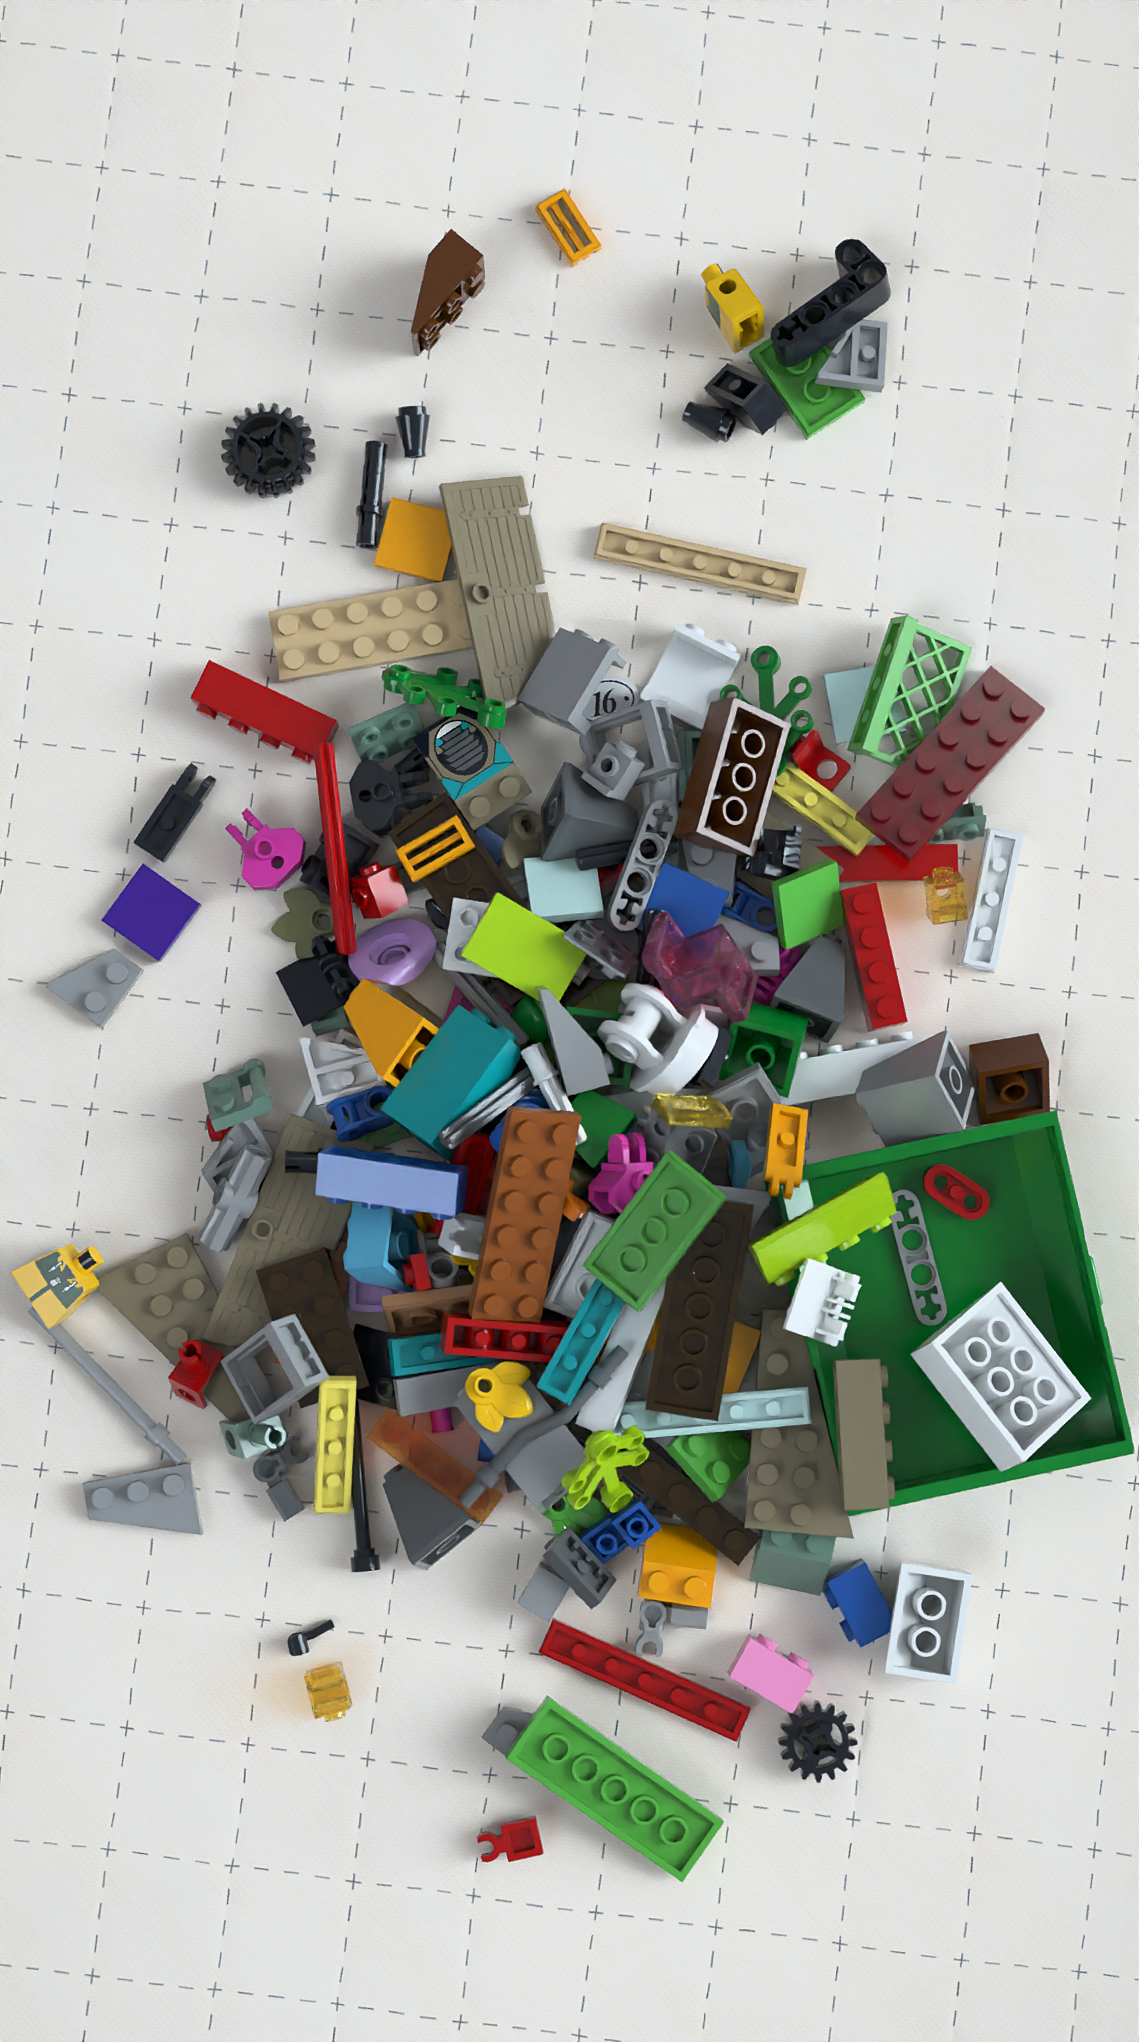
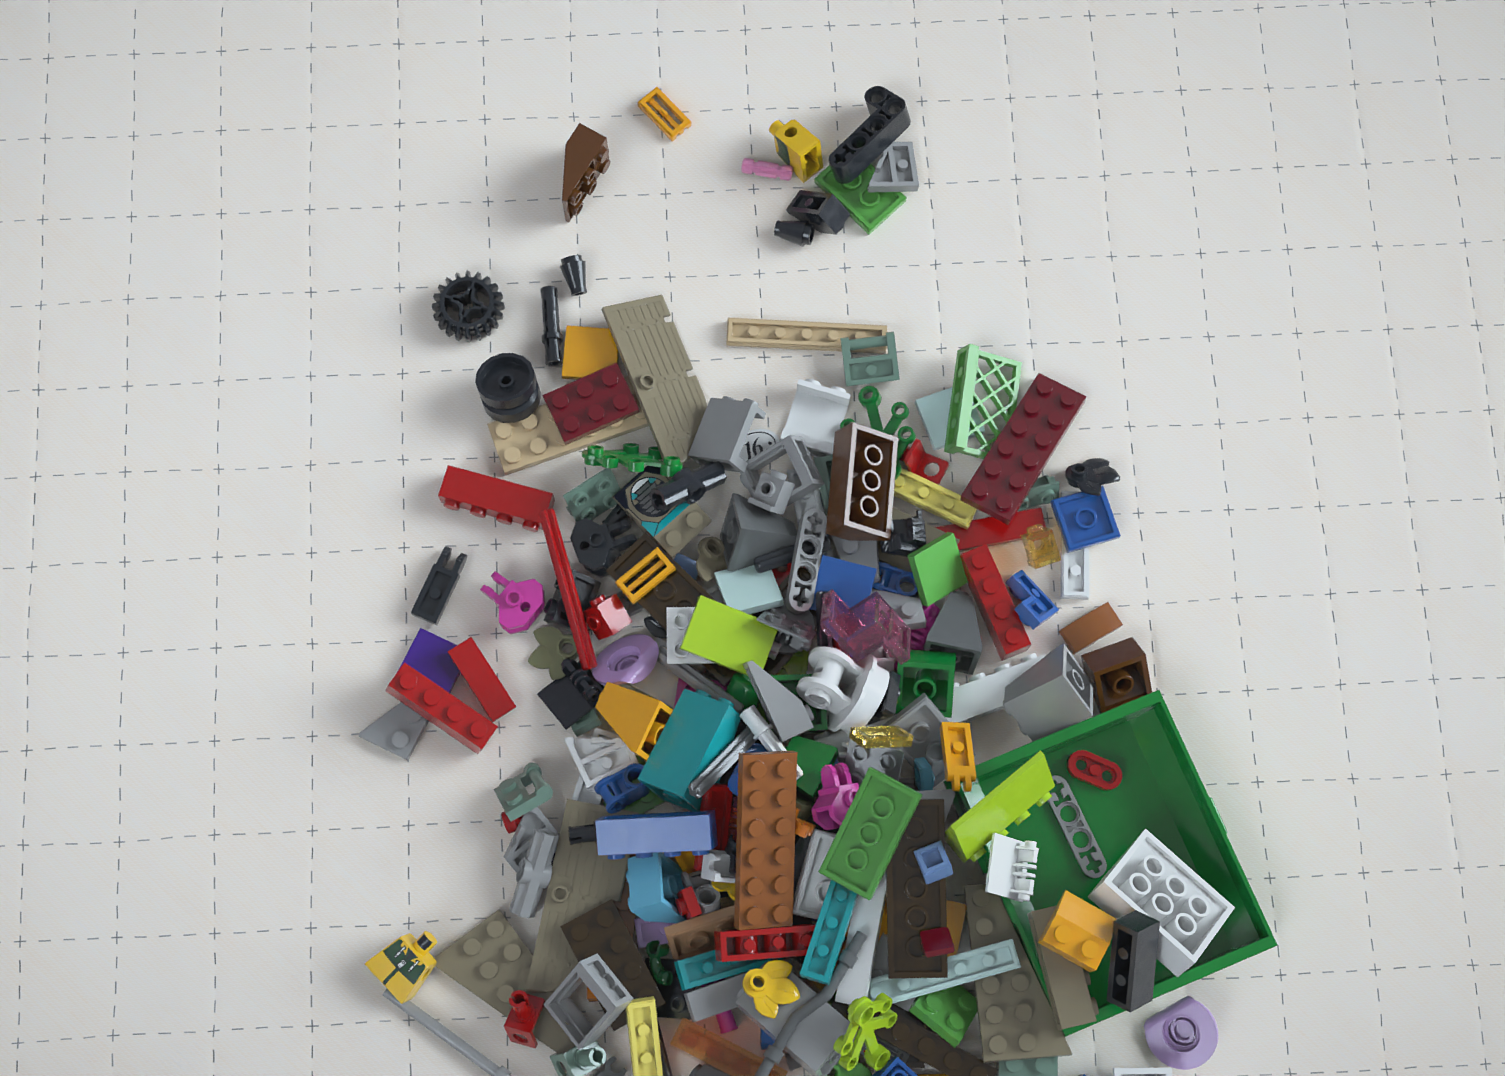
camera: 10 degrees left, 10 degrees down
none -> red brick [385,662,498,754]
none -> red tile [447,637,516,723]
none -> black wheel [475,353,541,423]
none -> dark red plate [542,362,639,445]
none -> dark green arm [646,940,673,986]
none -> black piece [649,461,727,511]
none -> black hand [725,835,736,874]
none -> bright pink axle [741,158,793,181]
none -> sand green plate [840,332,900,386]
none -> medium blue slope [913,840,953,884]
none -> dark red slope [920,927,955,958]
none -> blue plate [1005,570,1059,630]
none -> light orange slope [1038,890,1117,972]
none -> blue tile [1050,486,1121,553]
none -> dark orange slope [1058,602,1123,655]
none -> black plate [1065,458,1120,496]
none -> black brick [1107,910,1160,1013]
none -> lavender hat [1144,996,1218,1070]

